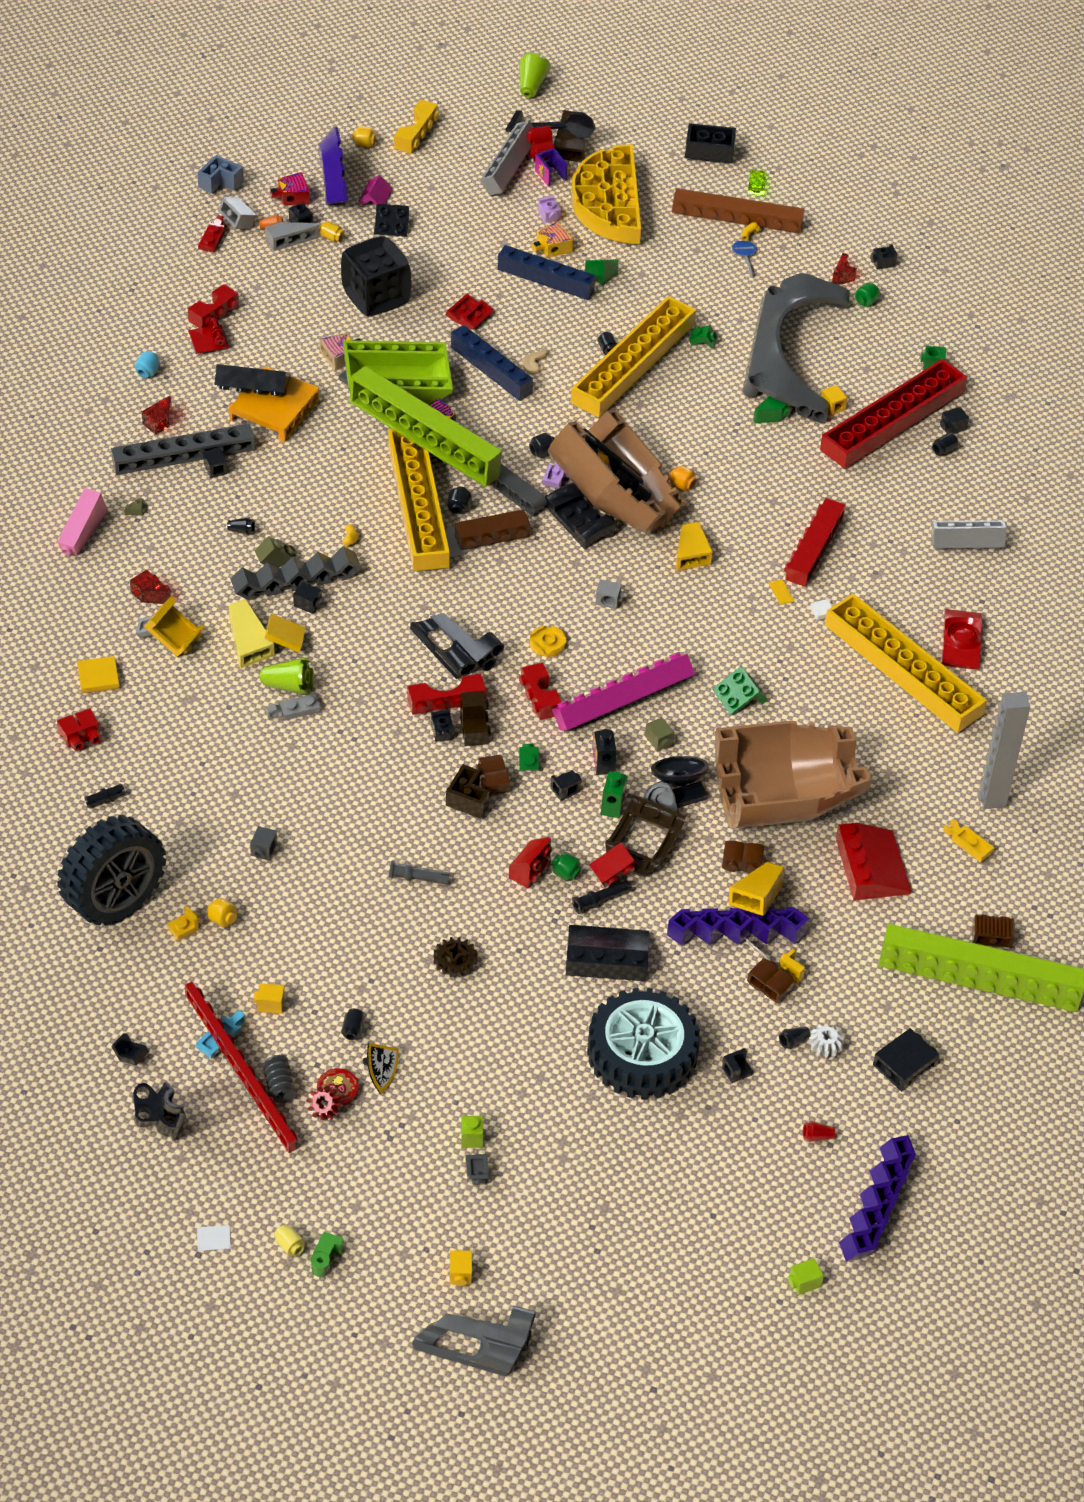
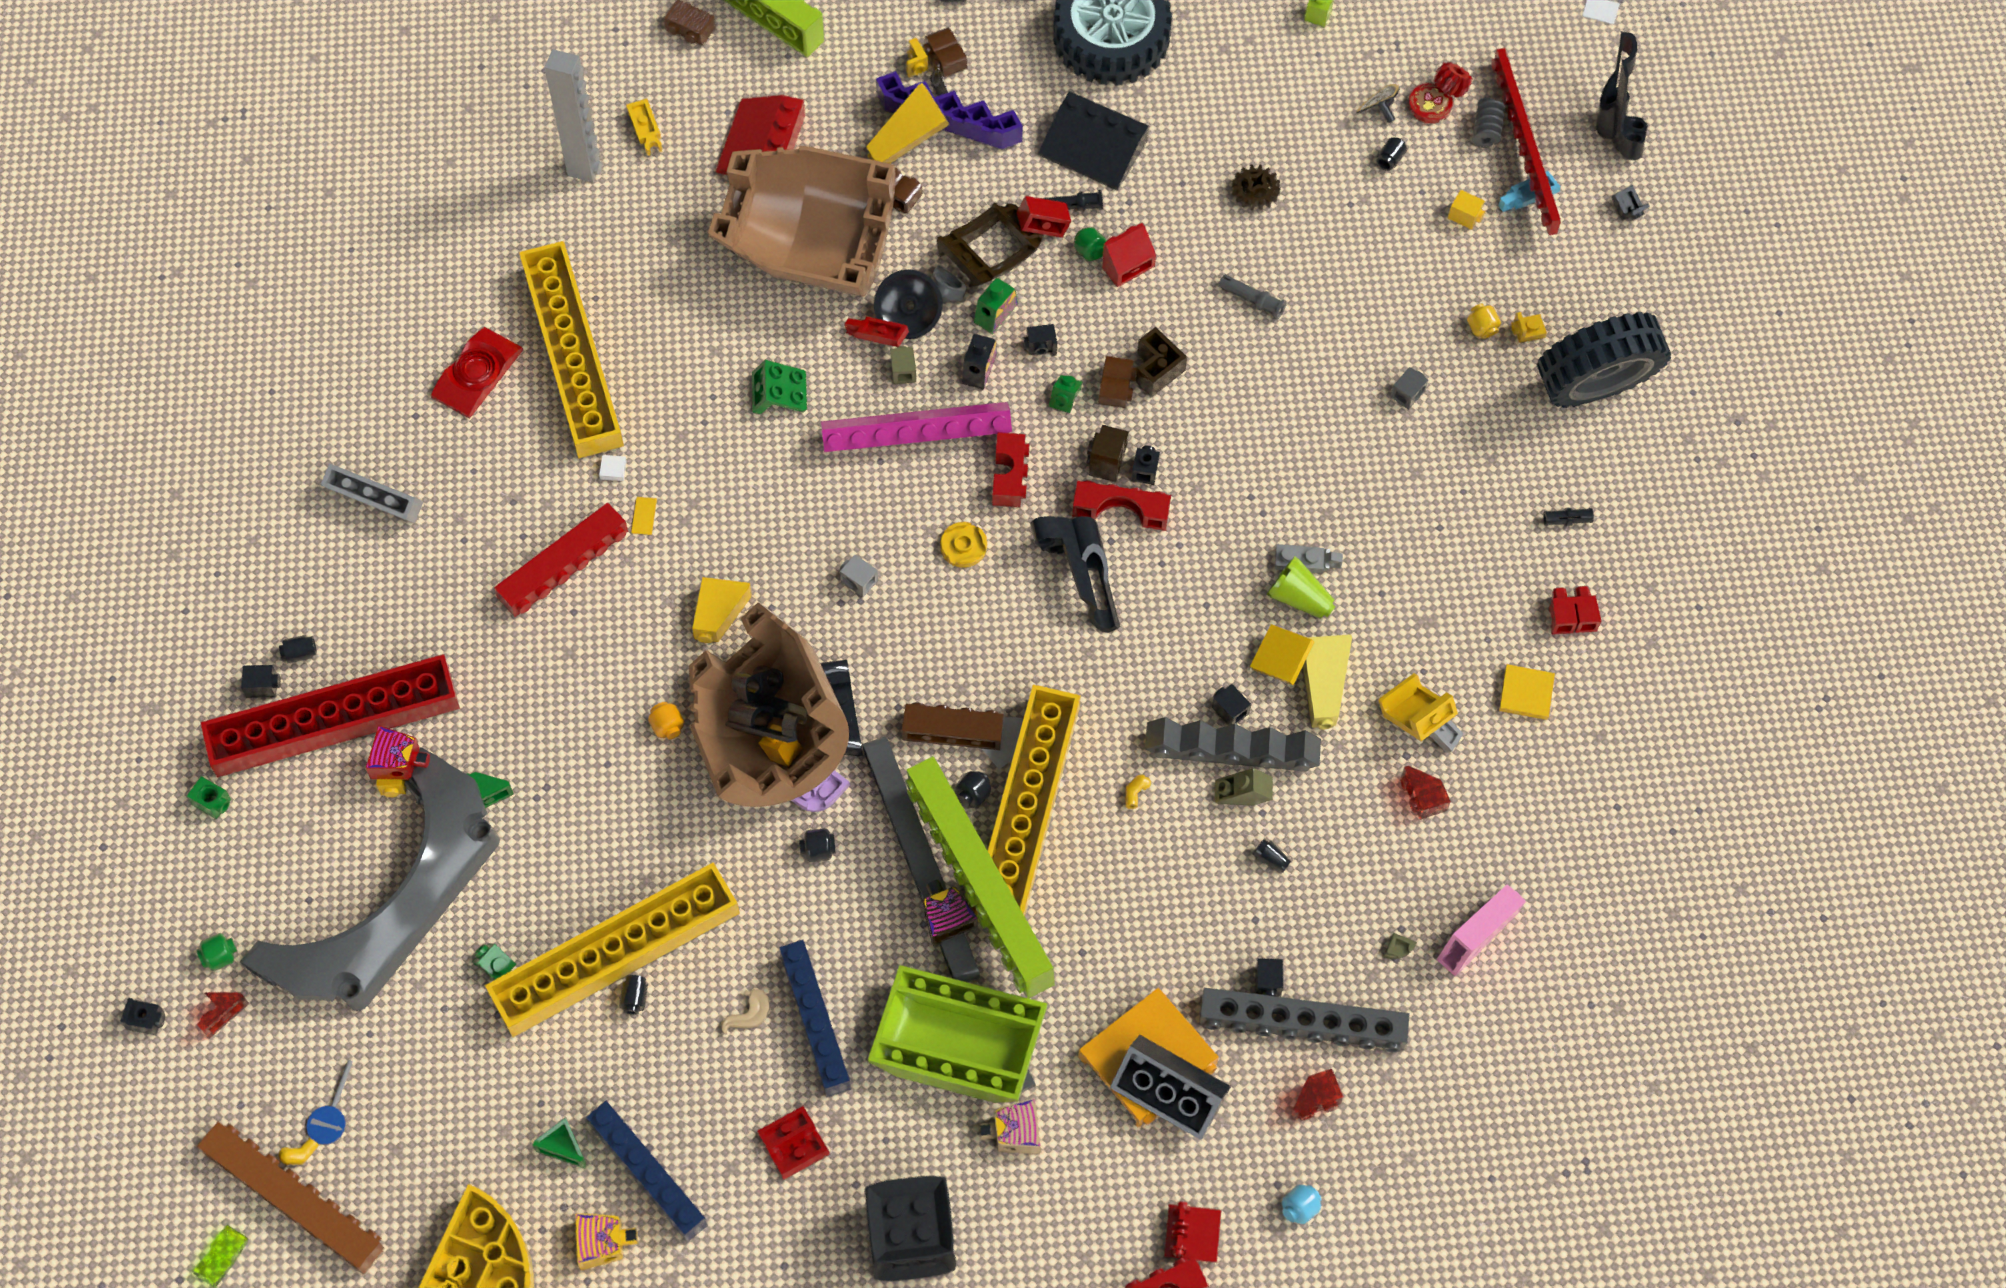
camera: 155 degrees left, 15 degrees up
none -> red torso [366,726,430,779]
none -> red hinge [844,316,909,347]

